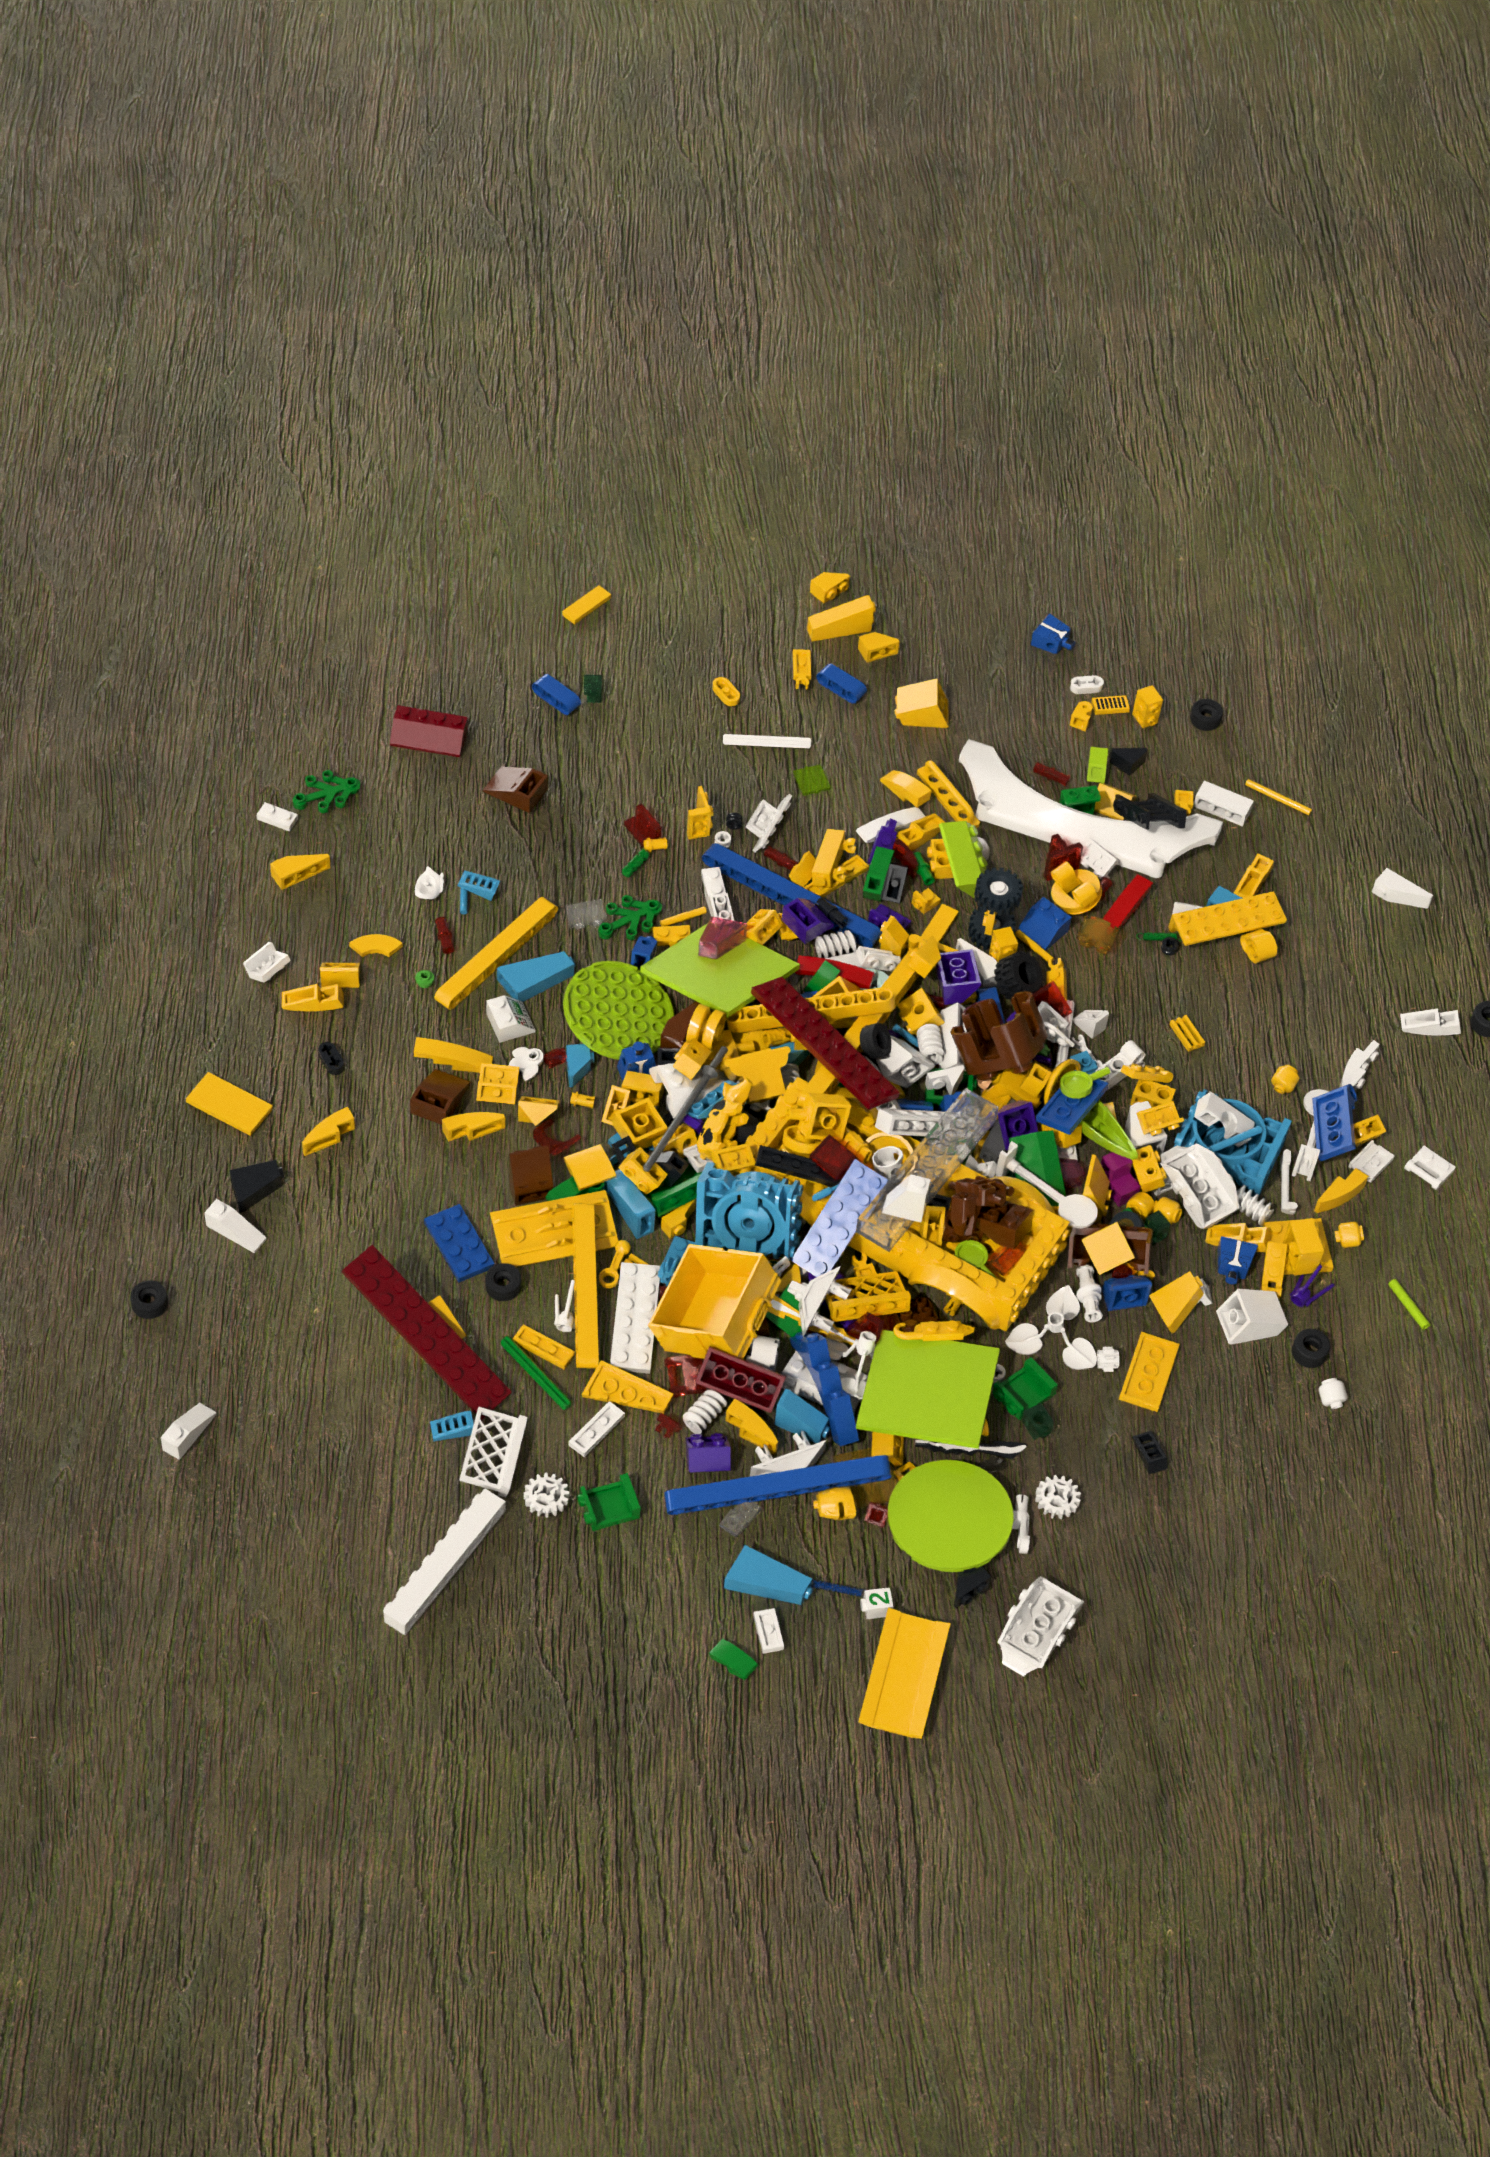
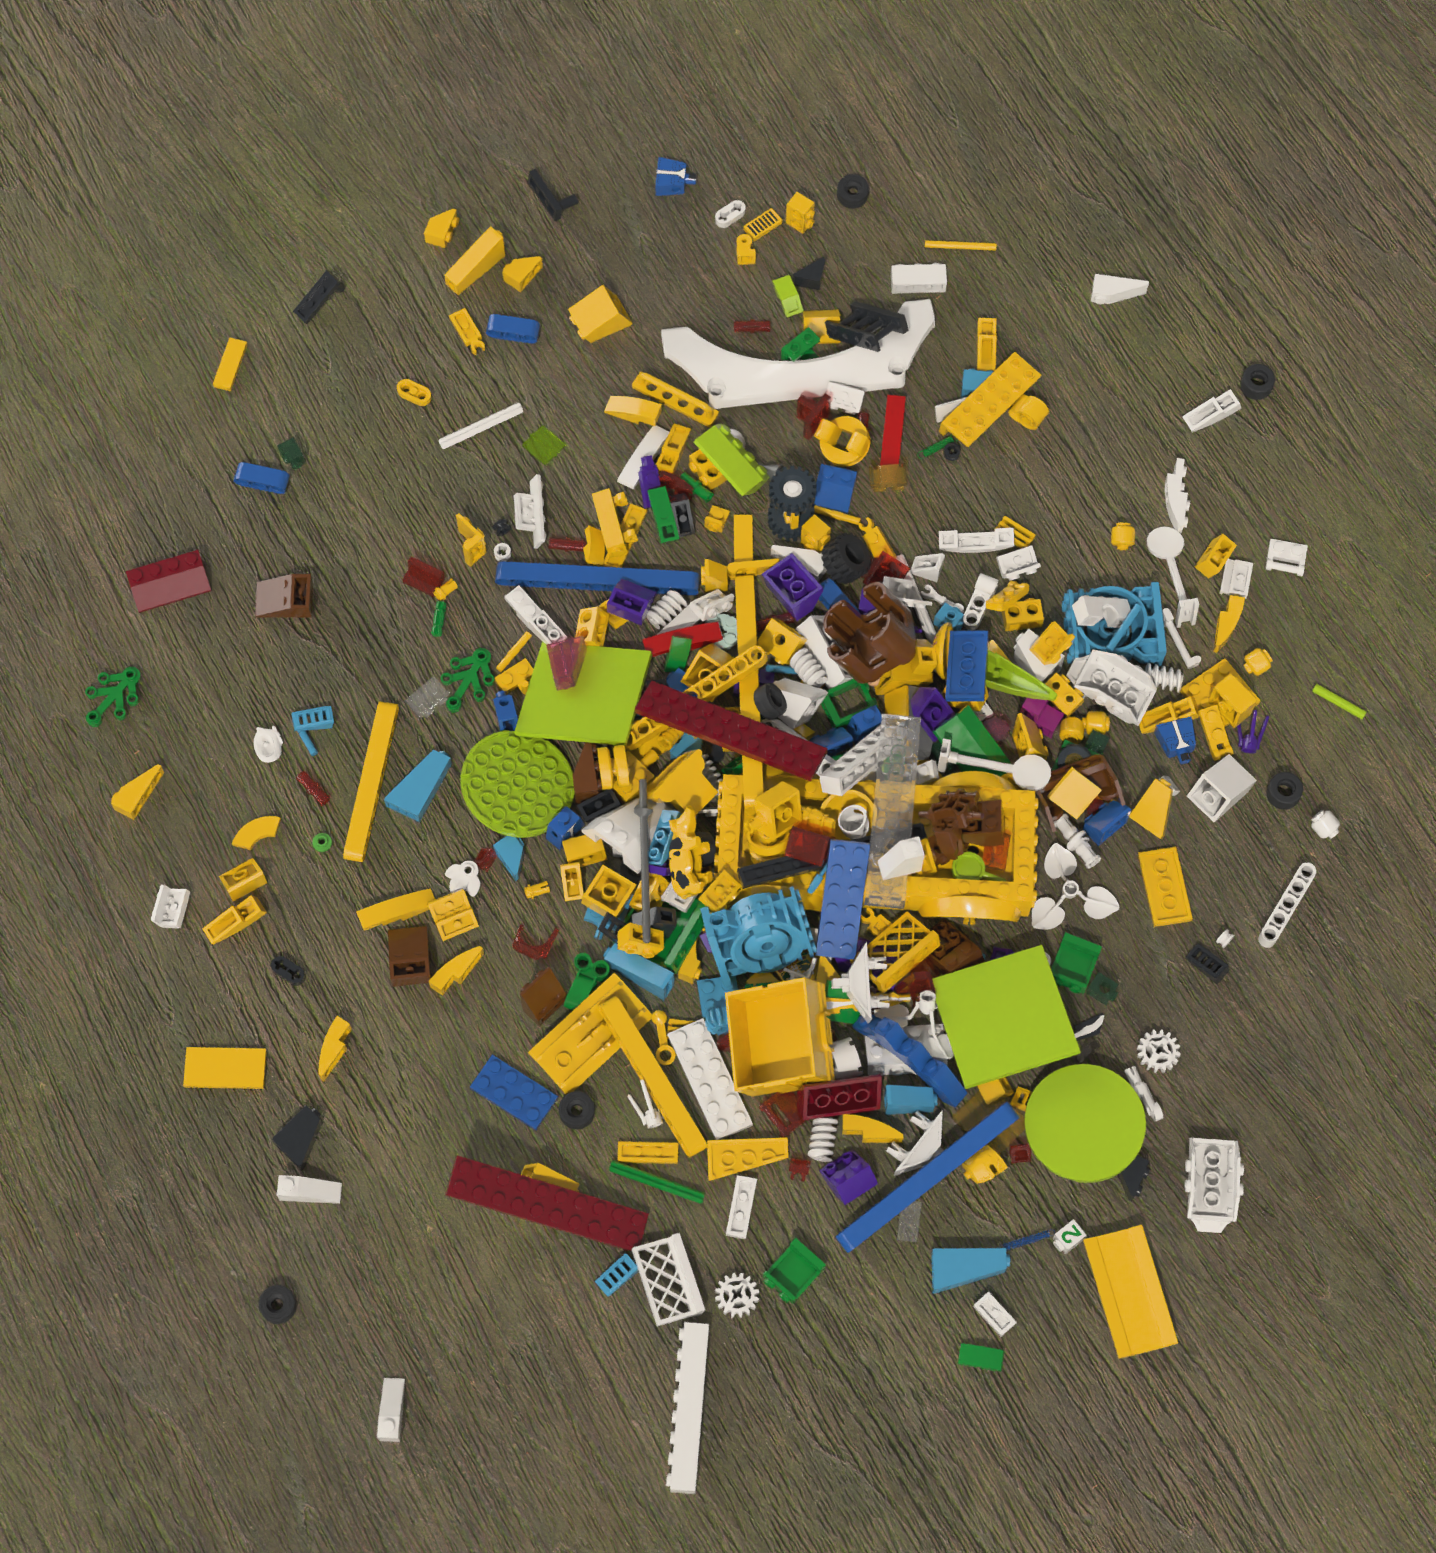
camera: 25 degrees left, 15 degrees up
white plate [257,802,298,832] -> none
white slope [486,995,535,1043] -> none
yellow slope [518,1096,560,1126] -> none
yellow slope [564,1144,616,1191] -> none
yellow brick [673,1038,712,1080] -> none
black pin [815,897,849,928] -> none
dark purple bracket [868,904,911,931] -> none
yellow plate [893,1320,975,1341] -> none
yellow slope [907,936,941,979] -> none
white slope [925,1065,964,1095] -> none
lime piece [1060,1067,1110,1099] -> none
white gear [1097,1347,1119,1372] -> none
yellow plate [1174,790,1193,817] -> none
blue hinge [1312,1084,1357,1161] -> none
none -> black piece [293,270,345,324]
none -> black piece [528,169,578,221]
none -> black tile [706,744,725,764]
none -> white slope [939,528,1014,553]
none -> white bracket [996,545,1041,581]
none -> white bush [1216,929,1235,948]
none -> white beam [1258,863,1316,948]

